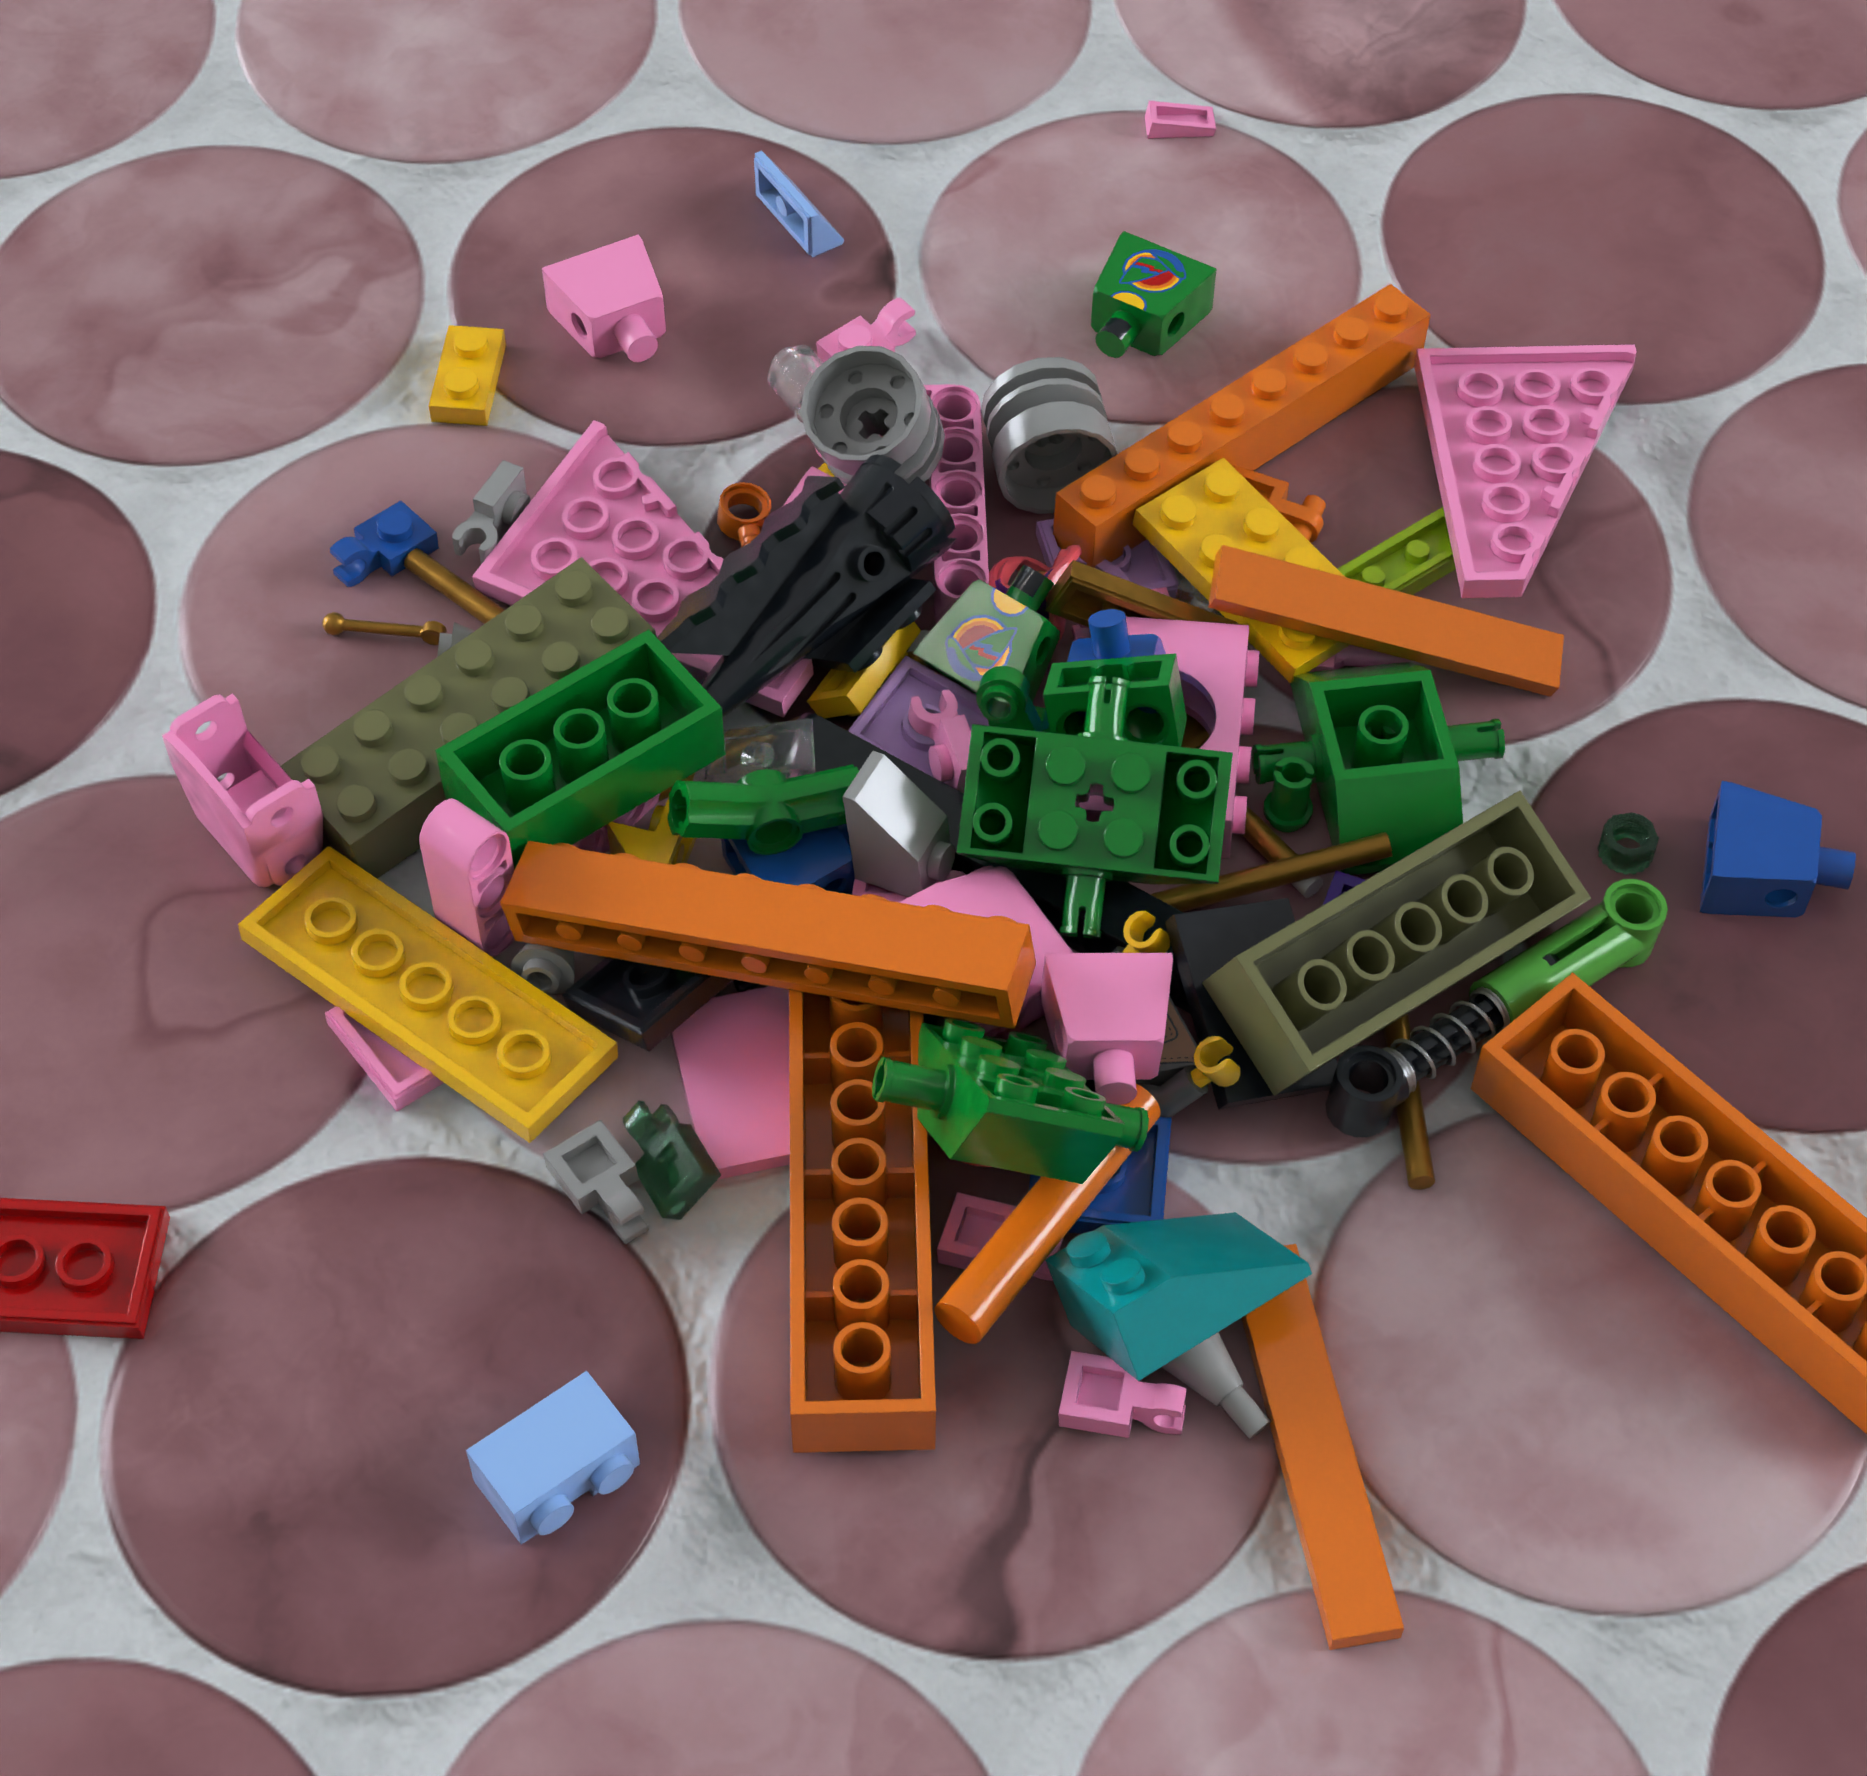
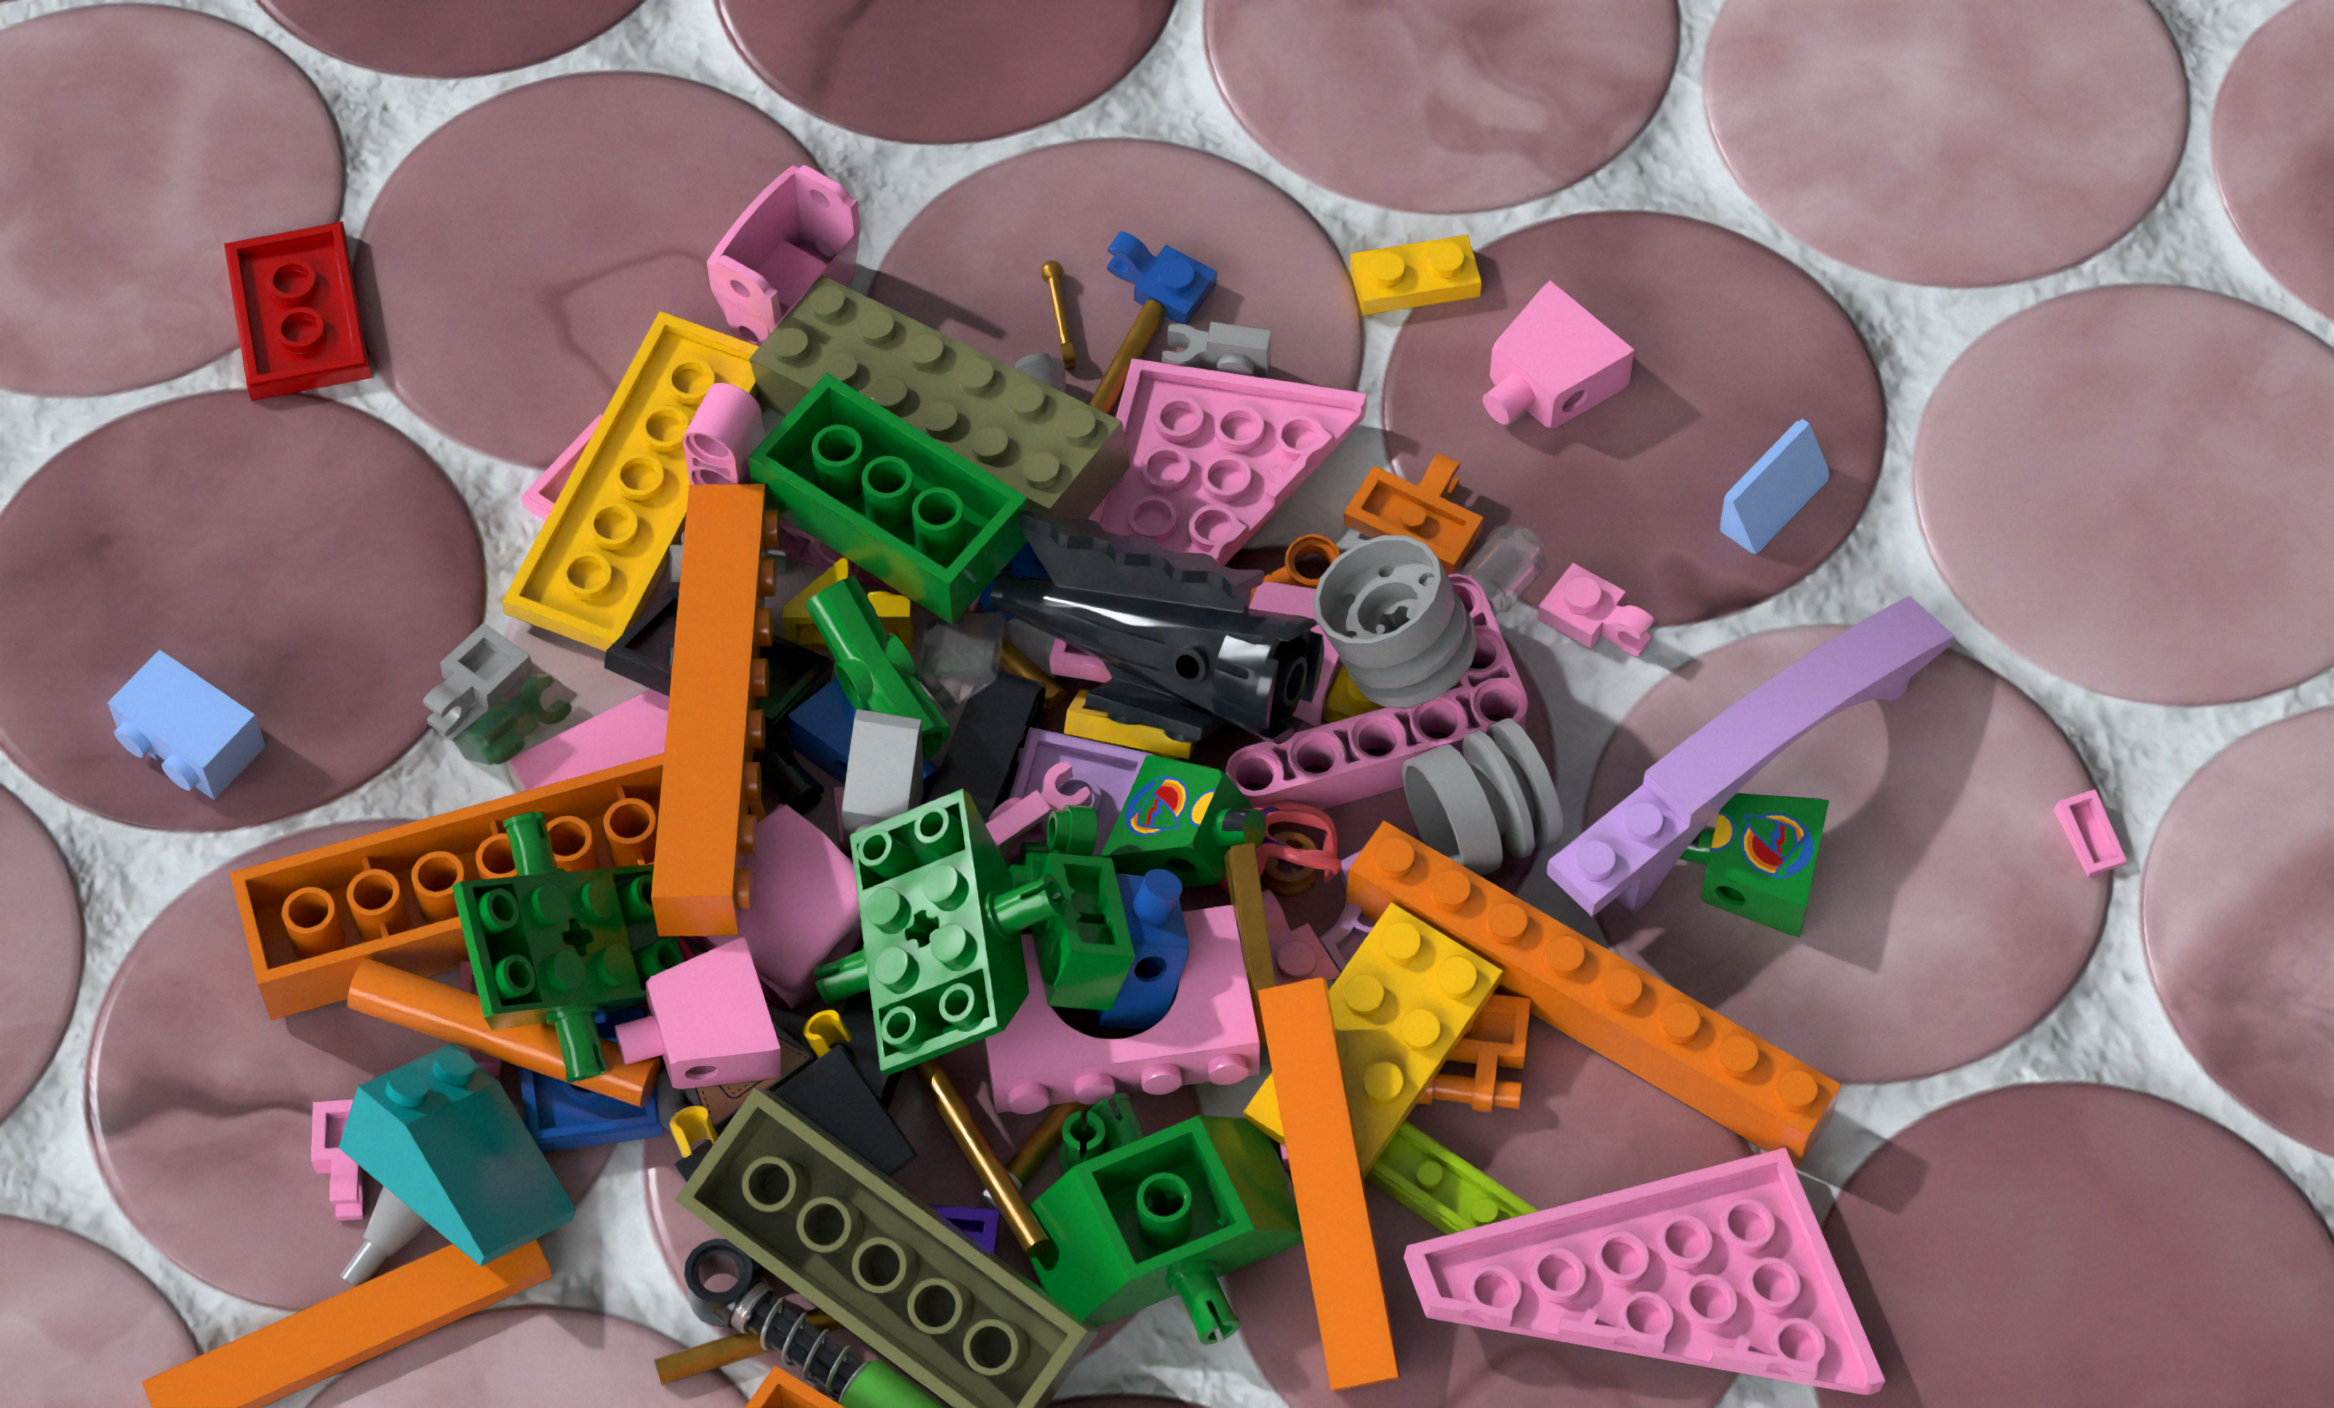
camera: 75 degrees right, 5 degrees up
none -> orange plate [1344,452,1484,575]
none -> lavender slope [1546,596,1955,917]

